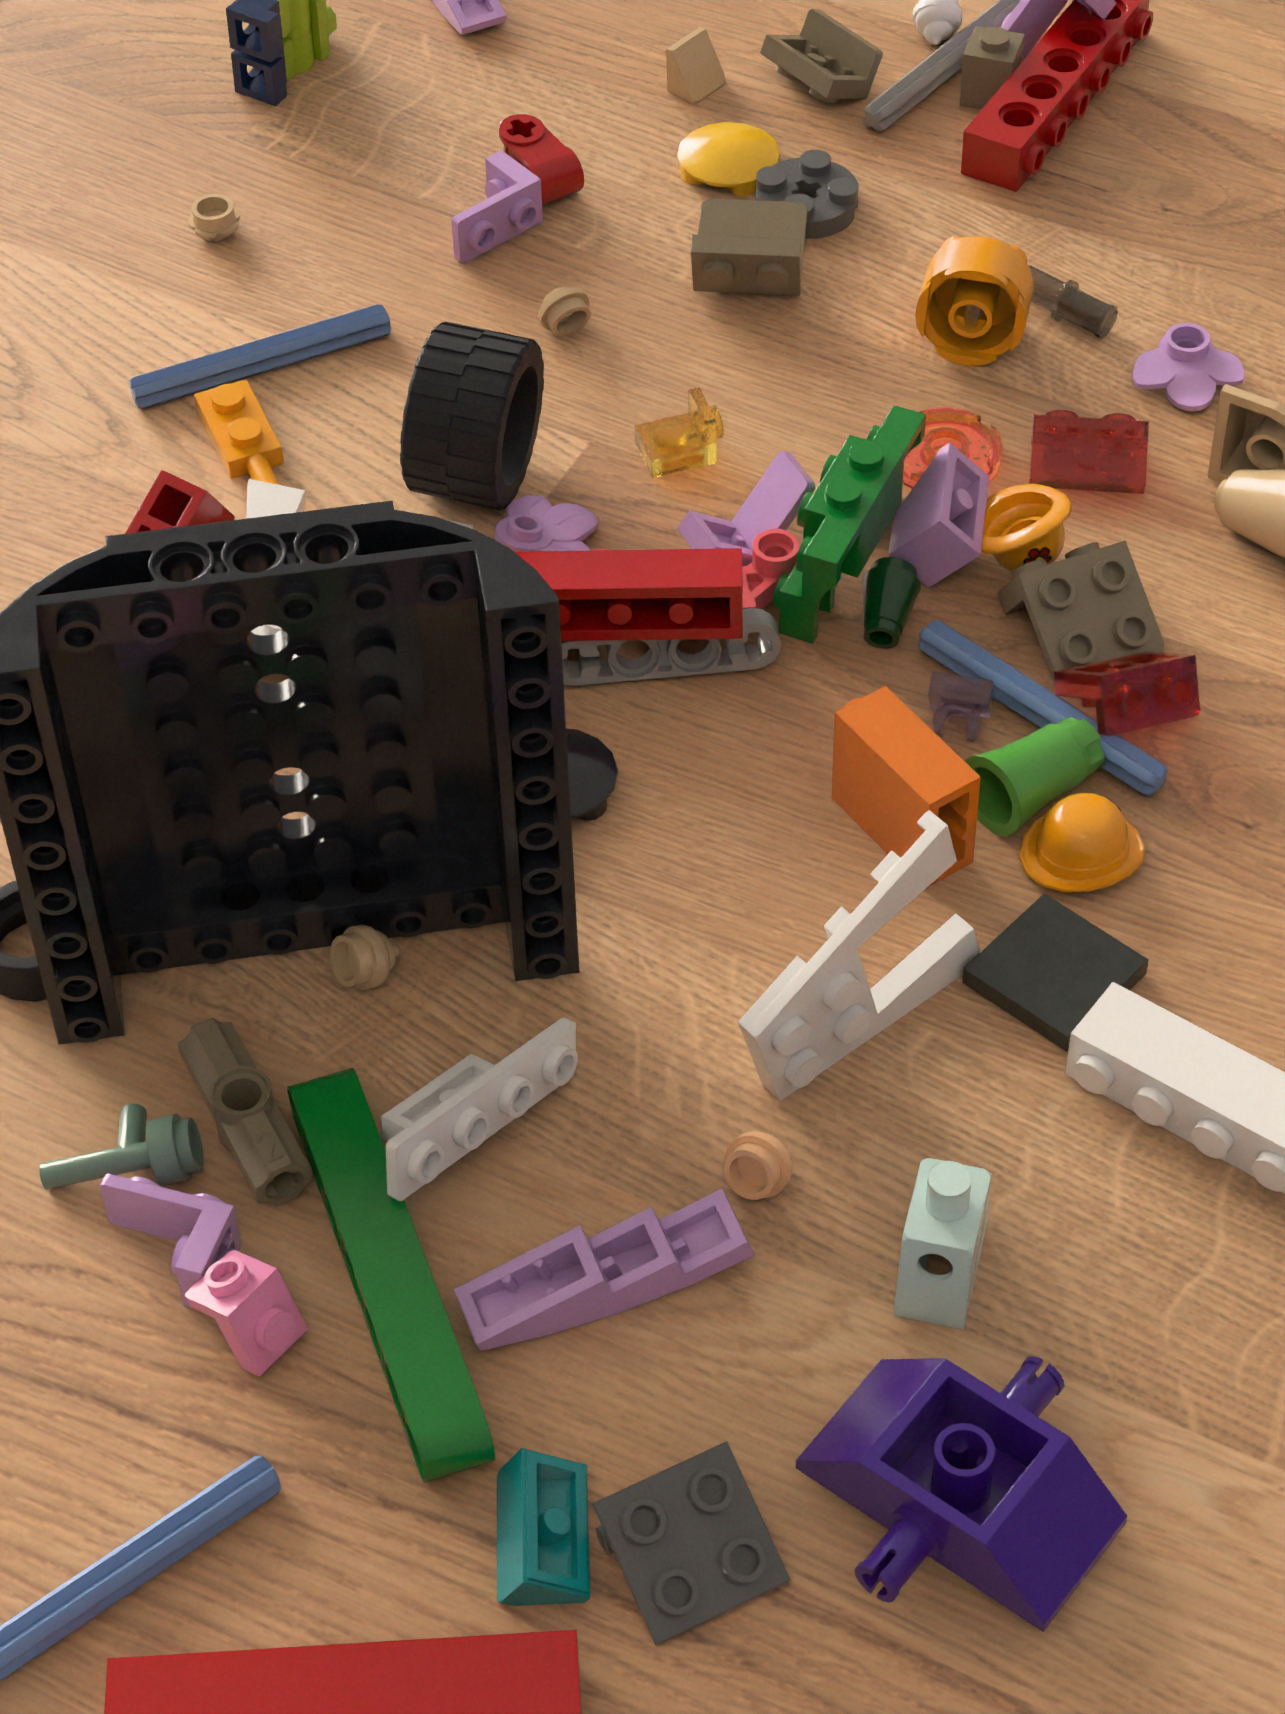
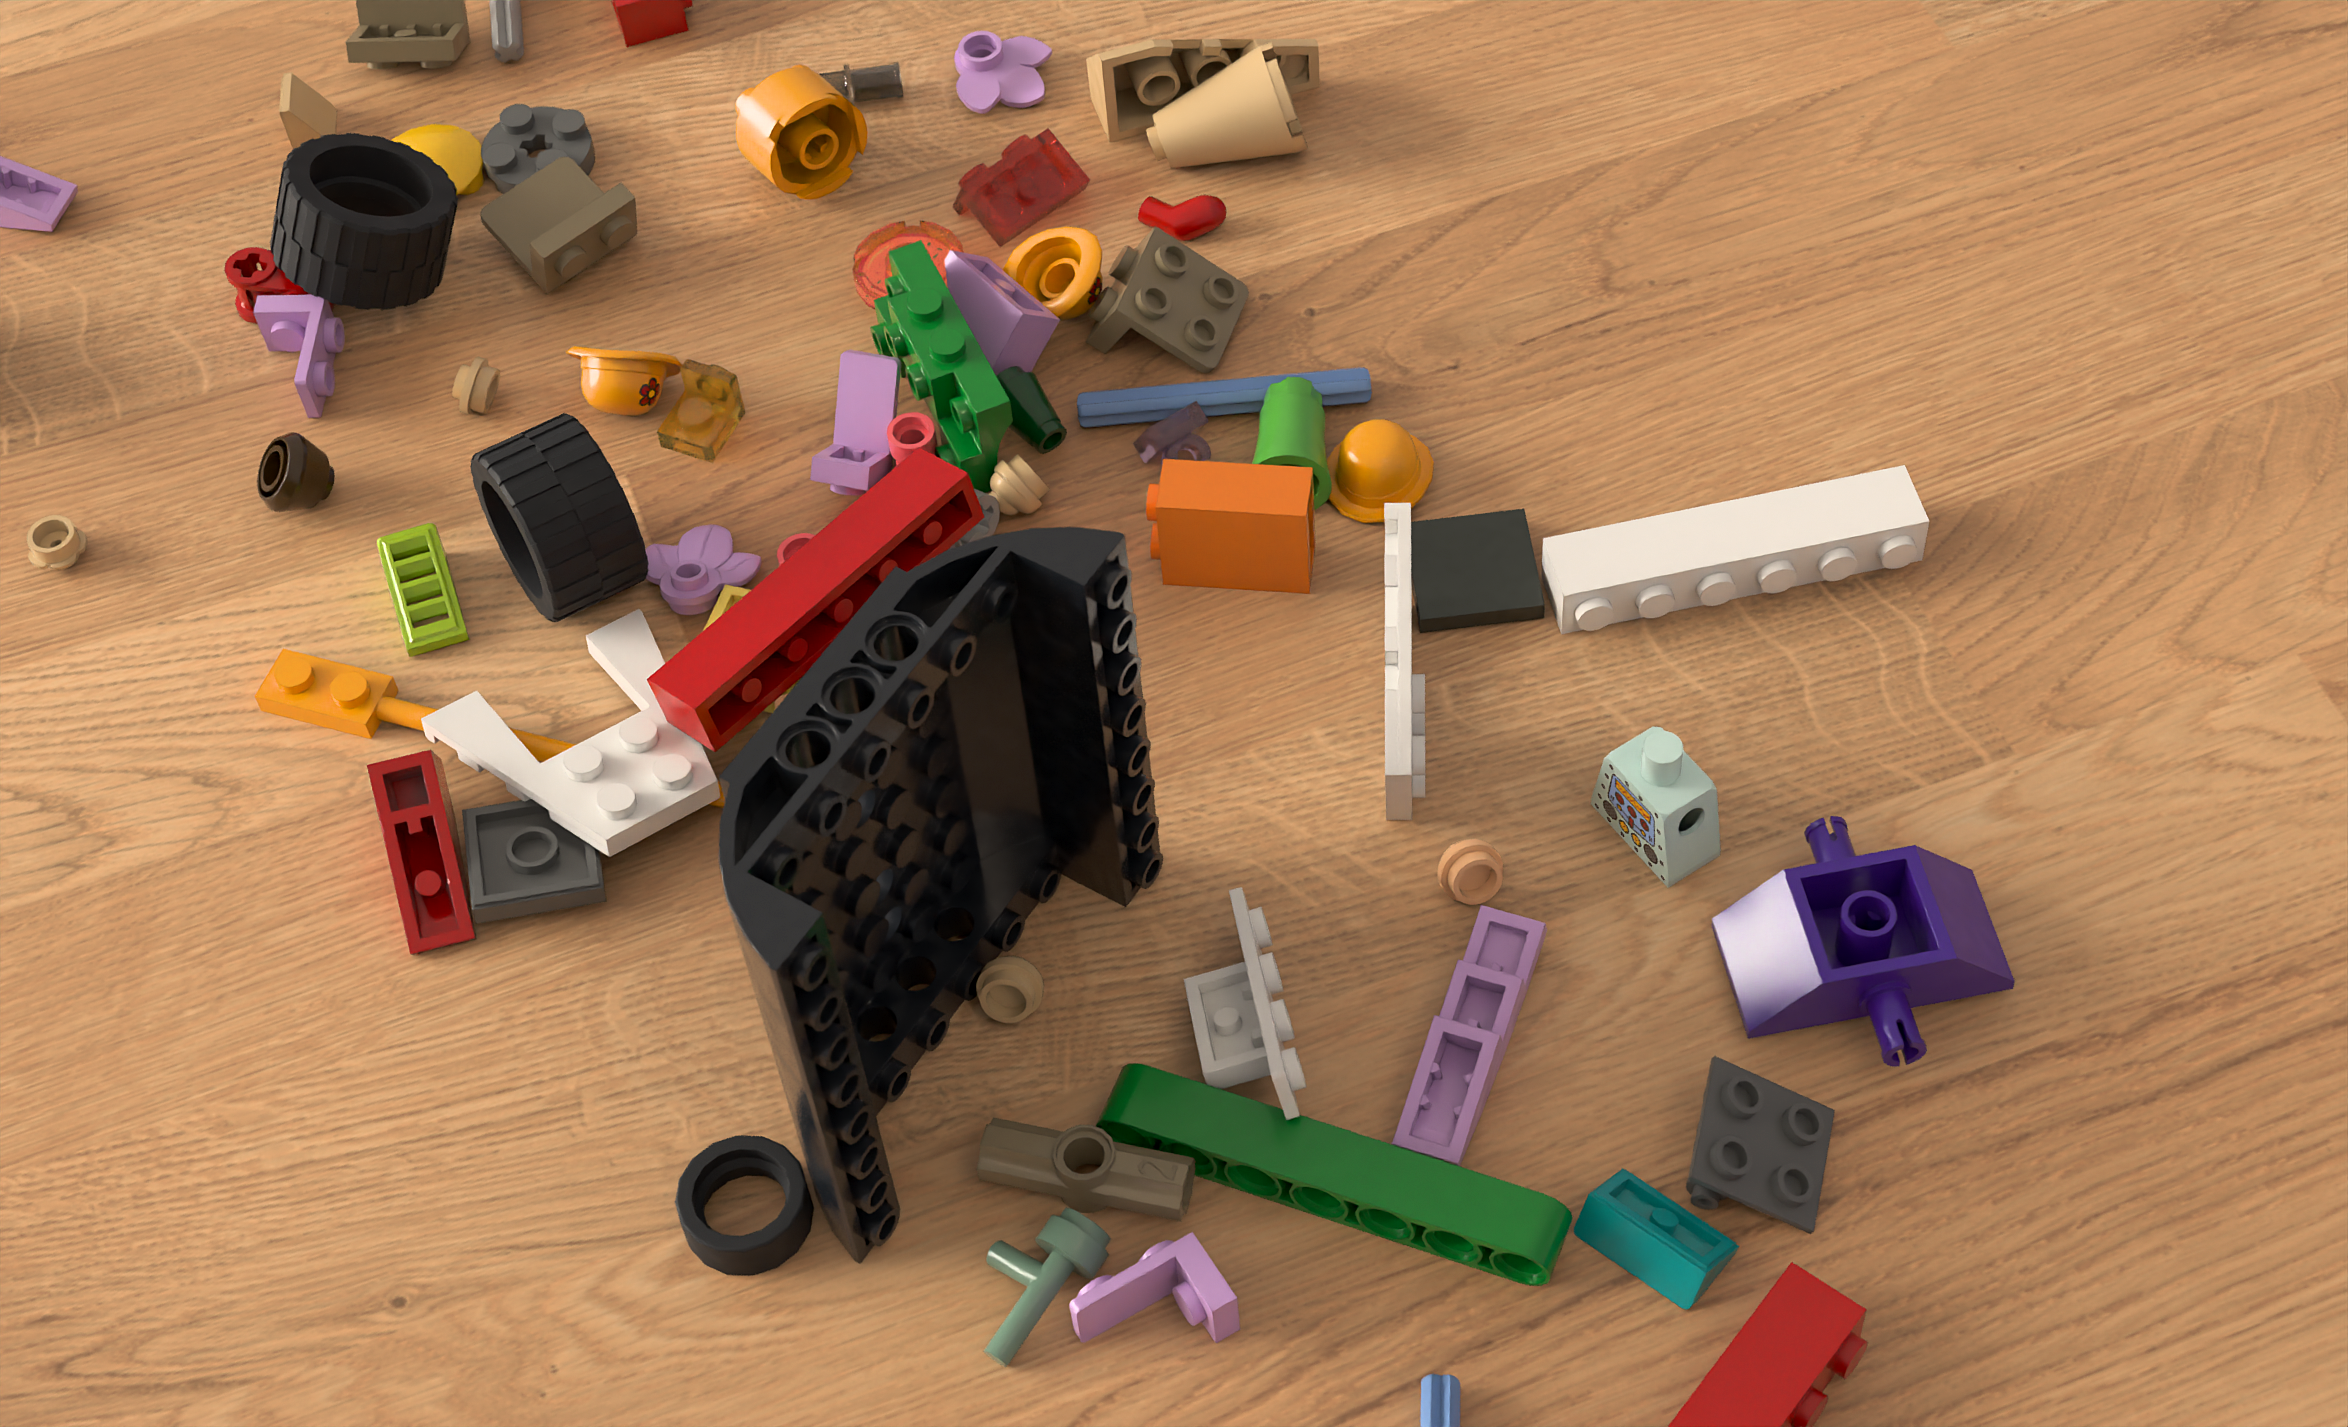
camera: 45 degrees left, 5 degrees up
medium blue axle [129,304,391,409] -> none
bright pink bracket [185,1250,308,1377] -> none
clear red bracket [1053,651,1200,736] -> none
none -> dark brown cone [257,432,335,512]
none -> black tyre [270,133,458,310]
none -> lime slope [377,523,469,657]
none -> light orange hat [566,346,684,416]
none -> tan plate [989,454,1050,515]
none -> red arm [1138,194,1227,241]

